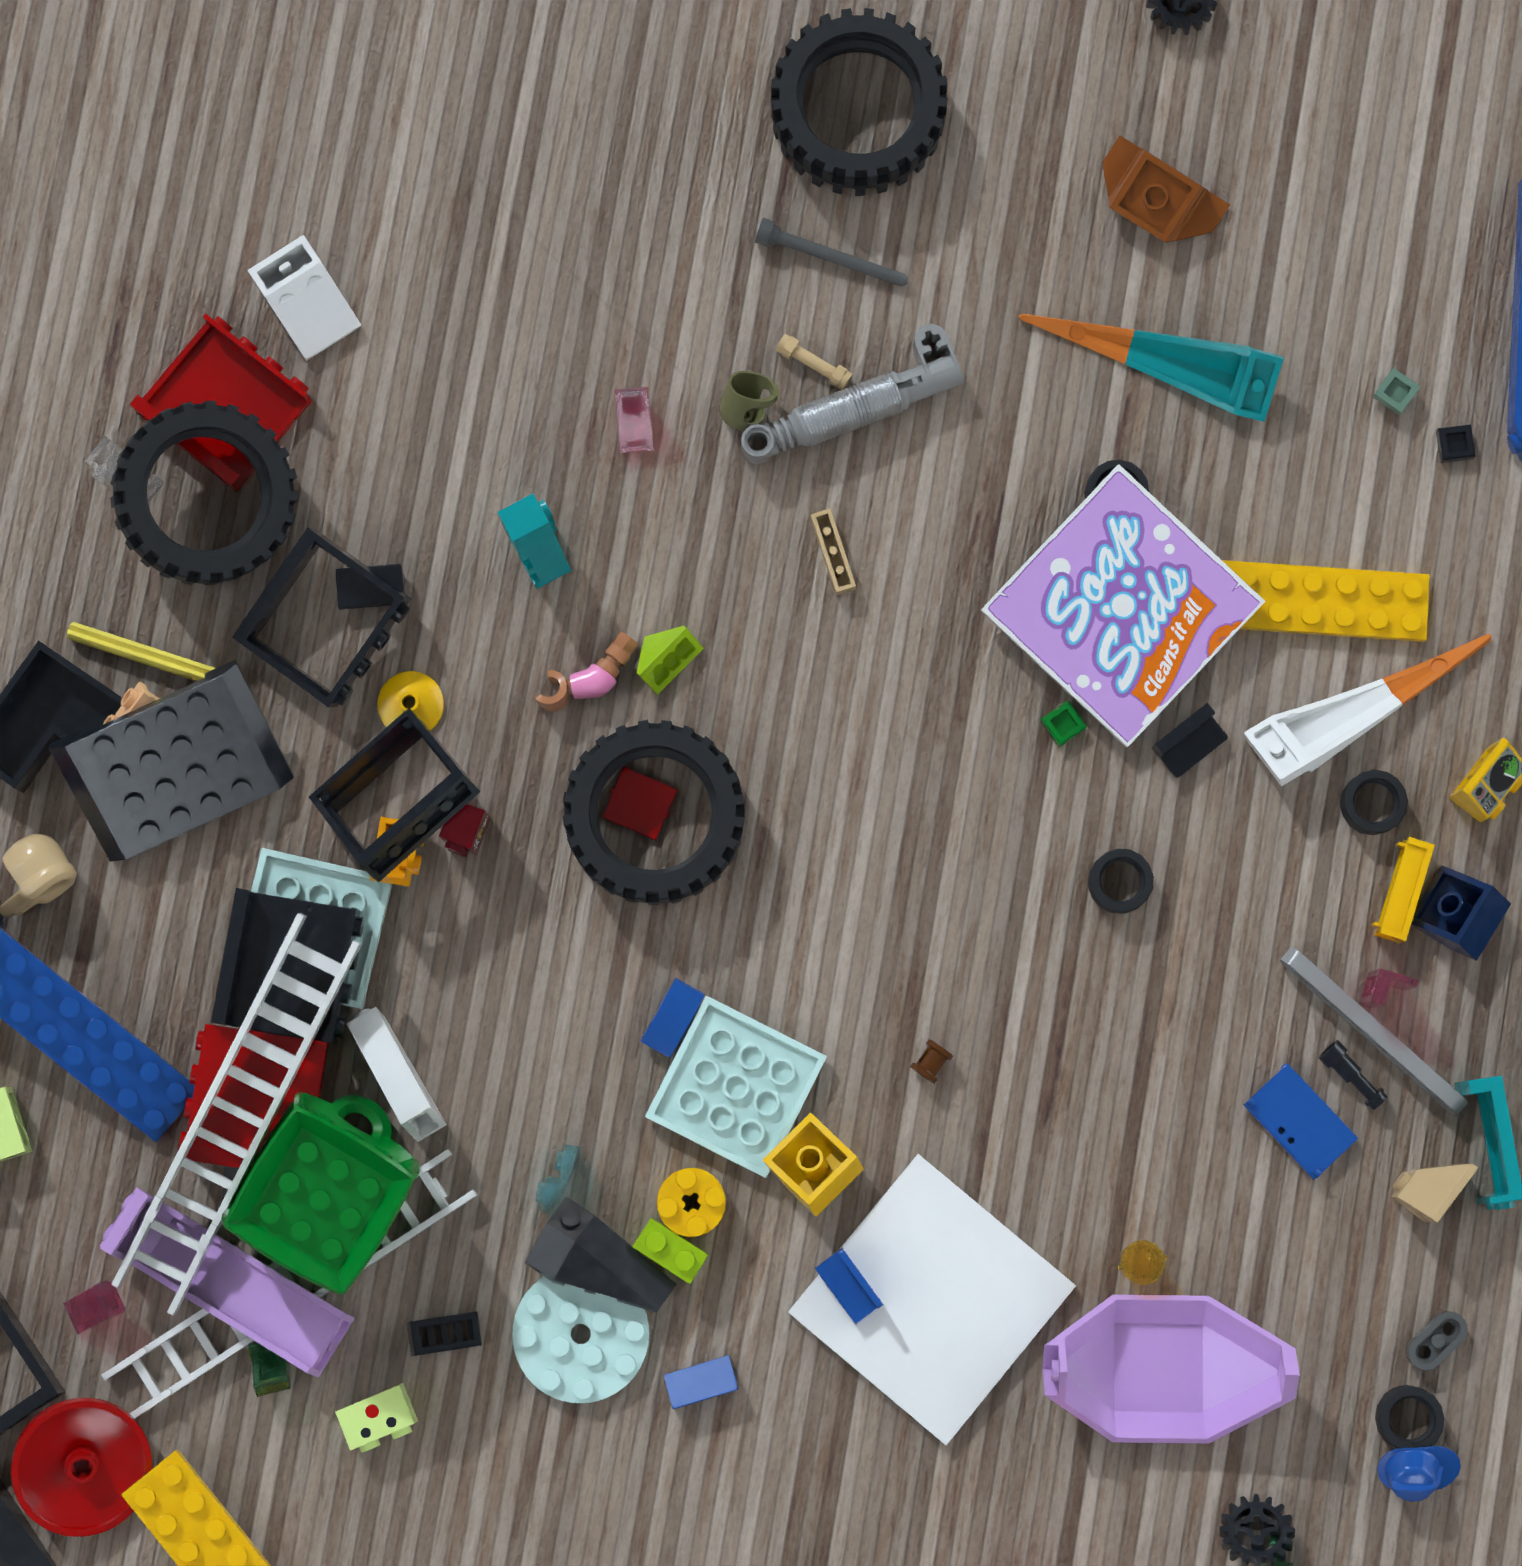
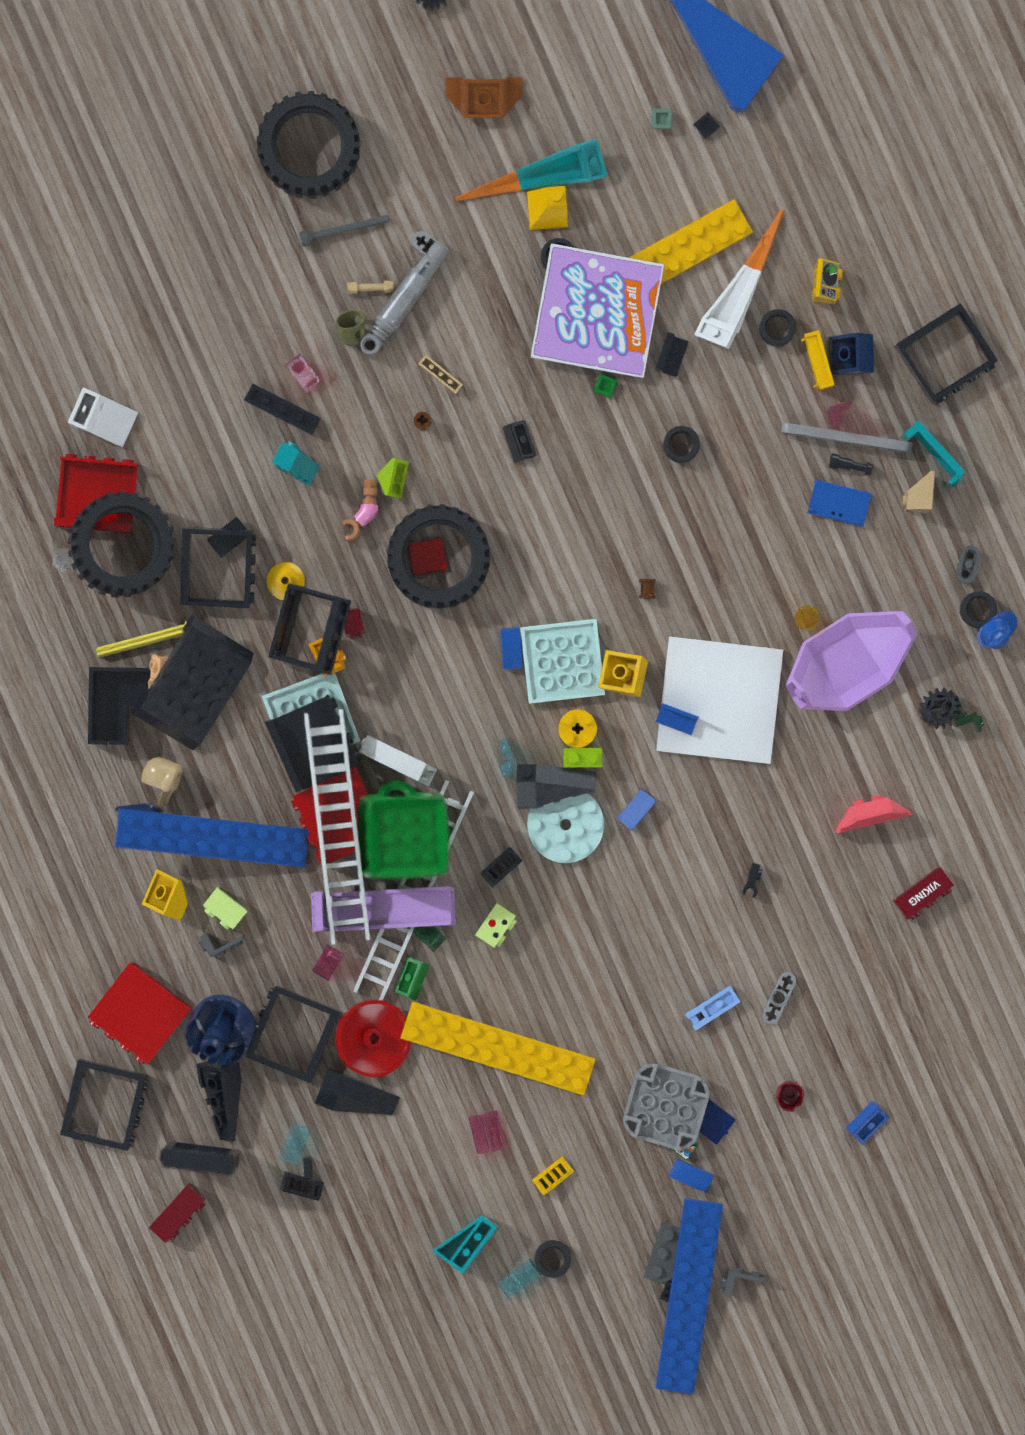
camera: 35 degrees left, 5 degrees up
none -> black plate [244,383,321,436]
none -> green slope [394,957,429,1000]
none -> reddish brown bush [414,412,431,431]
none -> black slope [503,420,537,463]
none -> yellow slope [527,186,568,230]

